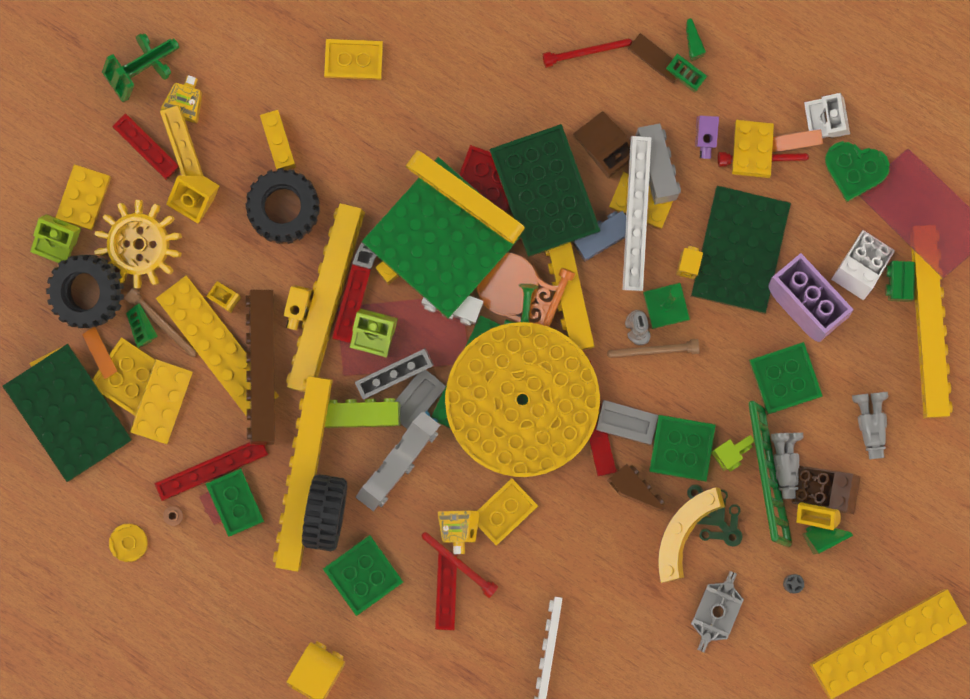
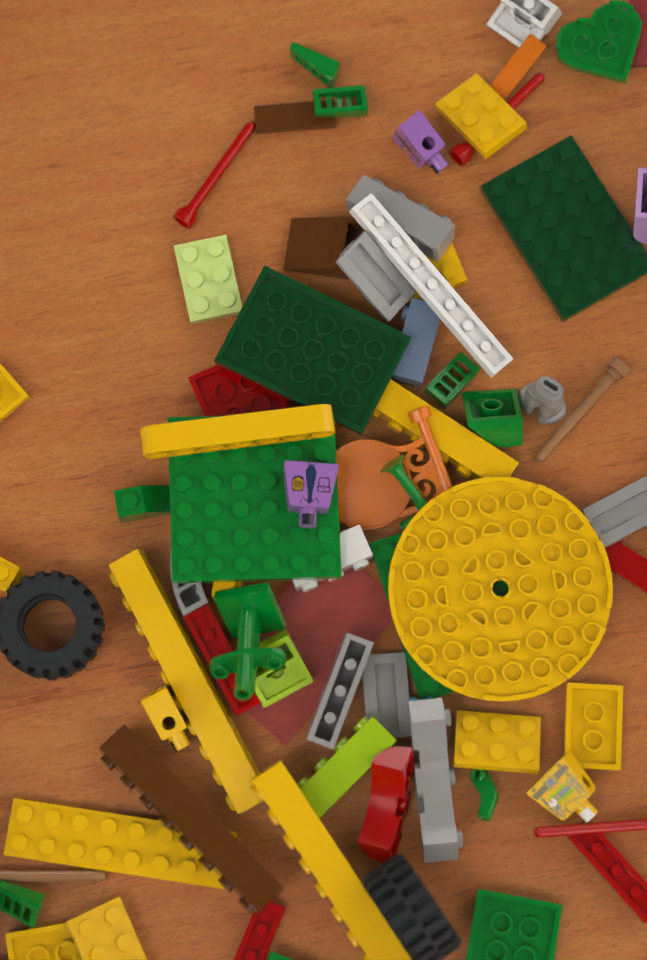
camera: 40 degrees left, 5 degrees down
yellow slope [206,281,241,314] -> none
green tile [643,283,690,329] -> none
yellow brick [676,246,703,280] -> none
none -> green slope [114,485,170,523]
none -> yellowish green plate [174,235,242,325]
none -> green piece [209,582,286,700]
none -> medium lavender torso [283,461,339,528]
none -> light grey piece [335,231,416,322]
none -> red brick [357,746,414,863]
none -> green slope [425,351,481,409]
none -> yellow plate [453,710,541,774]
none -> green slope [462,388,523,448]
none -> green arm [469,769,498,822]

